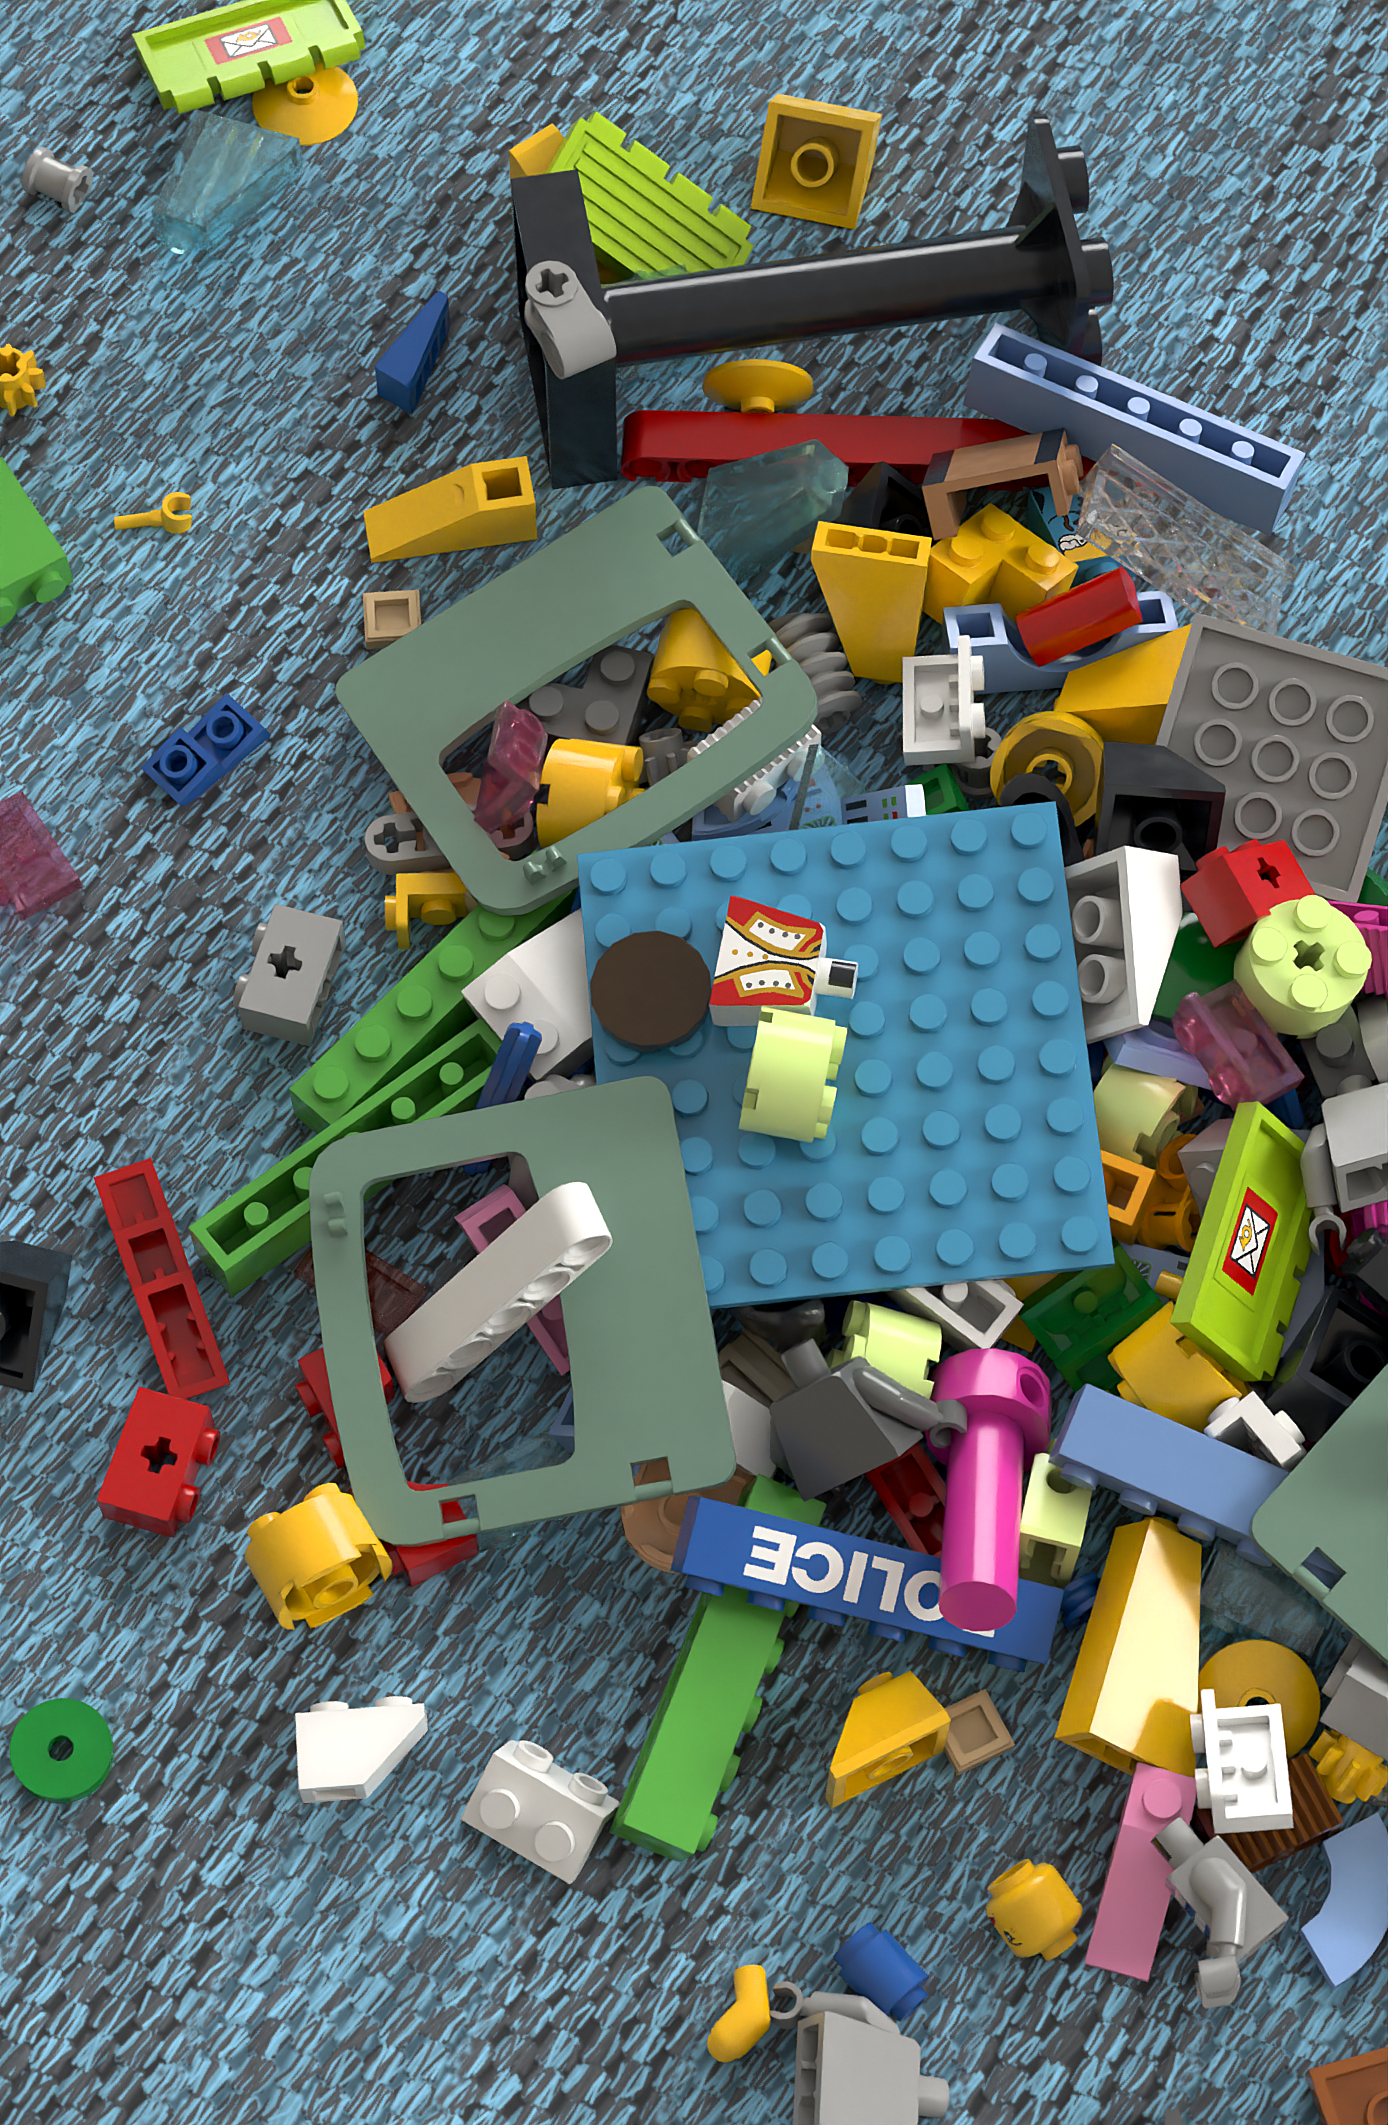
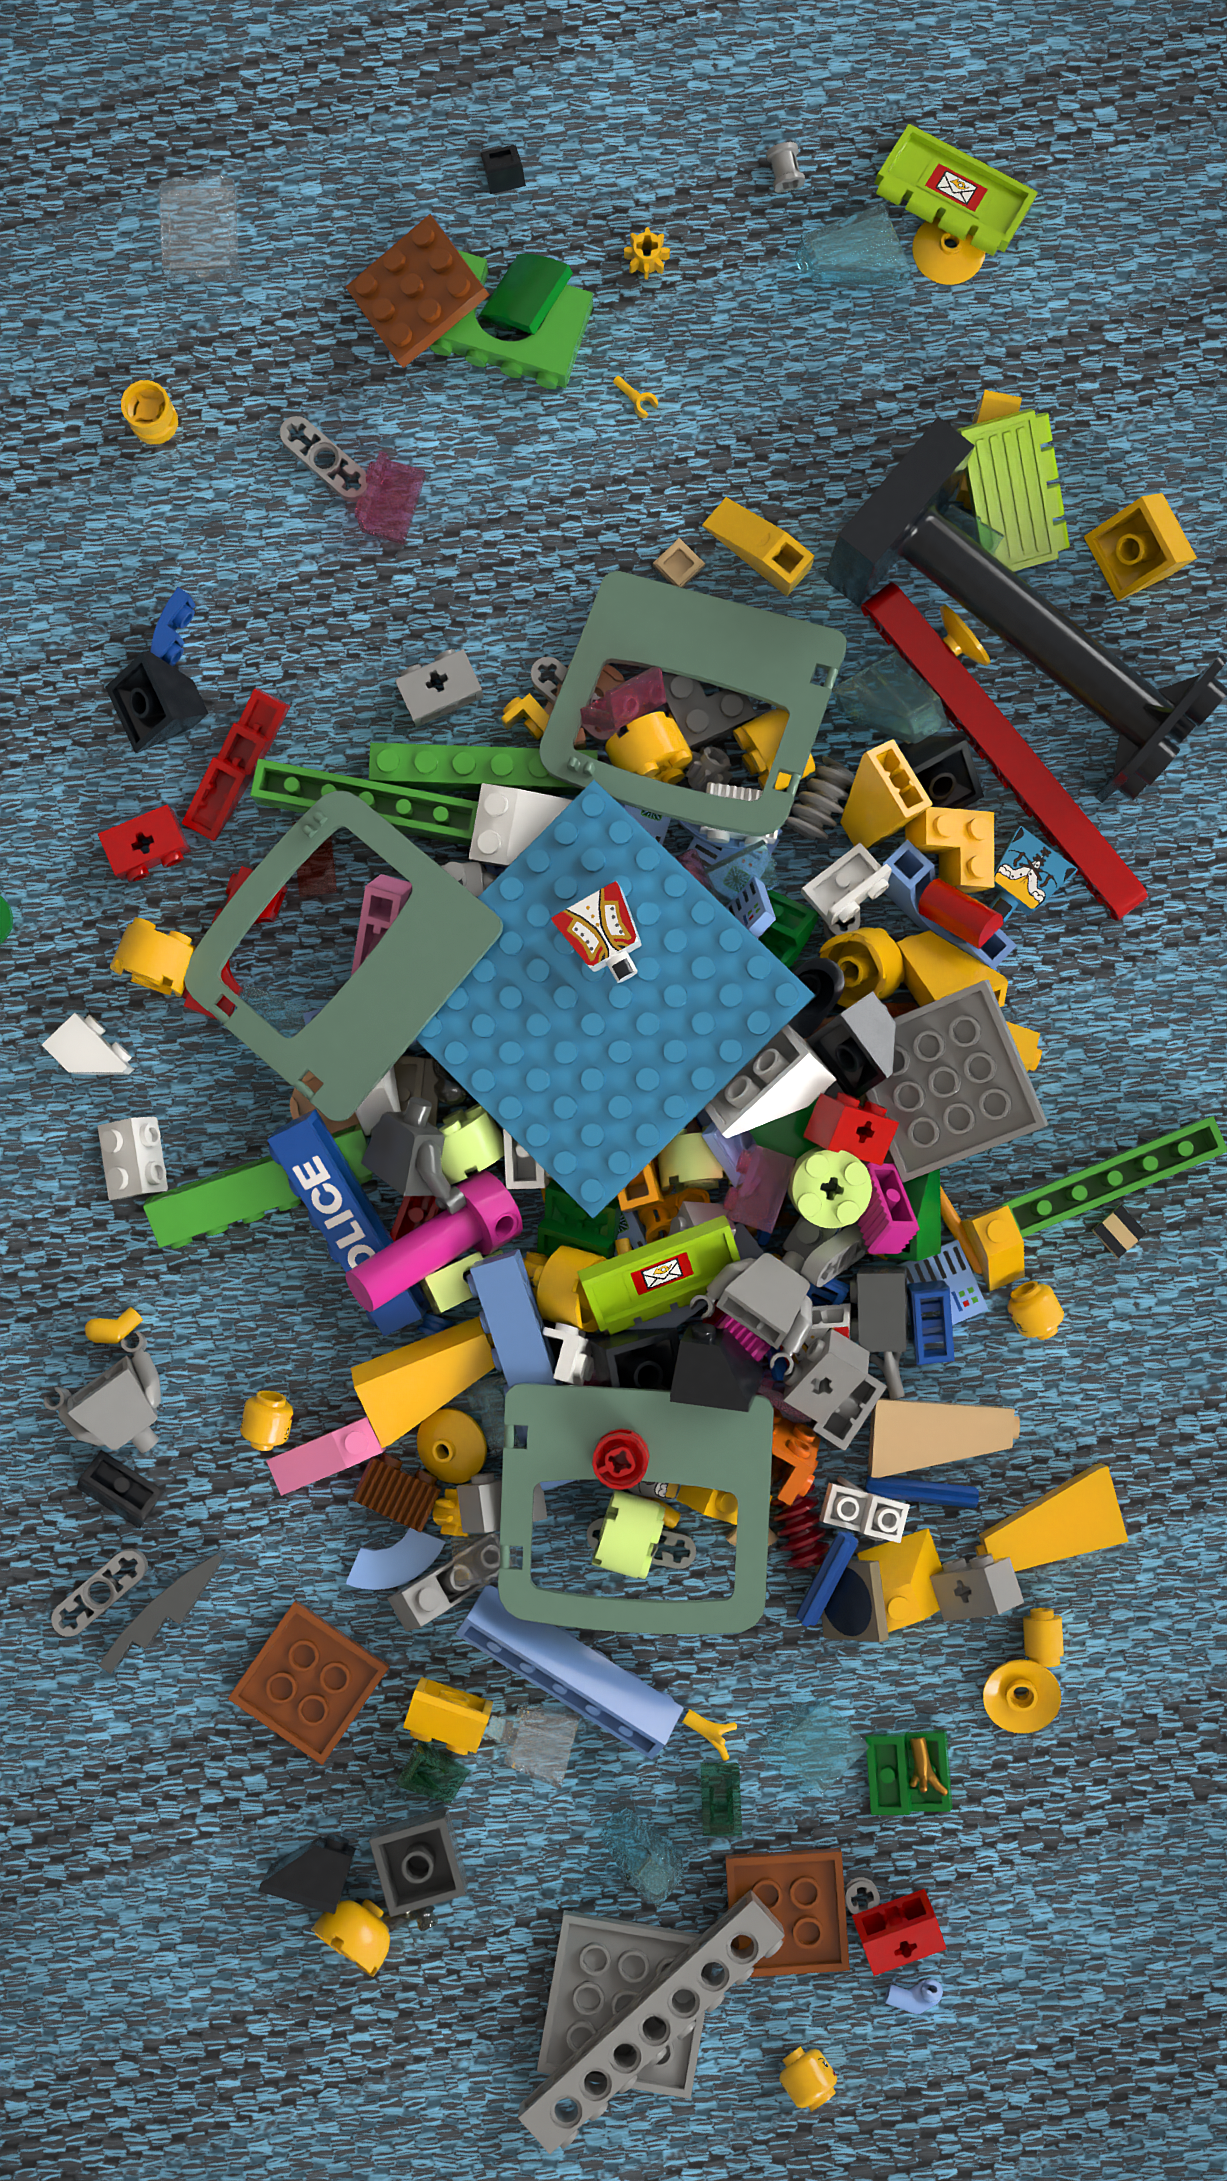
camera: 50 degrees right, 20 degrees up
blue slope [140,693,271,807] -> none
blue slope [374,291,450,415] -> none
white beam [383,1182,613,1403] -> none
blue axle [461,1021,542,1176] -> none
light grey piece [524,260,616,379] -> none
dark brown tile [590,931,712,1053] -> none
yellowish green brick [738,1007,847,1143] -> none
yellow slope [825,1670,951,1809] -> none
blue brick [833,1922,929,2023] -> none
medium nougat panel [922,428,1083,541] -> none
tan tile [944,1689,1015,1776] -> none
medium blue brick [963,323,1306,536] -> none
clear fence [1076,443,1296,635] -> none
light grey torso [1150,1817,1289,2008] -> none
white bracket [1190,1689,1293,1834] -> none

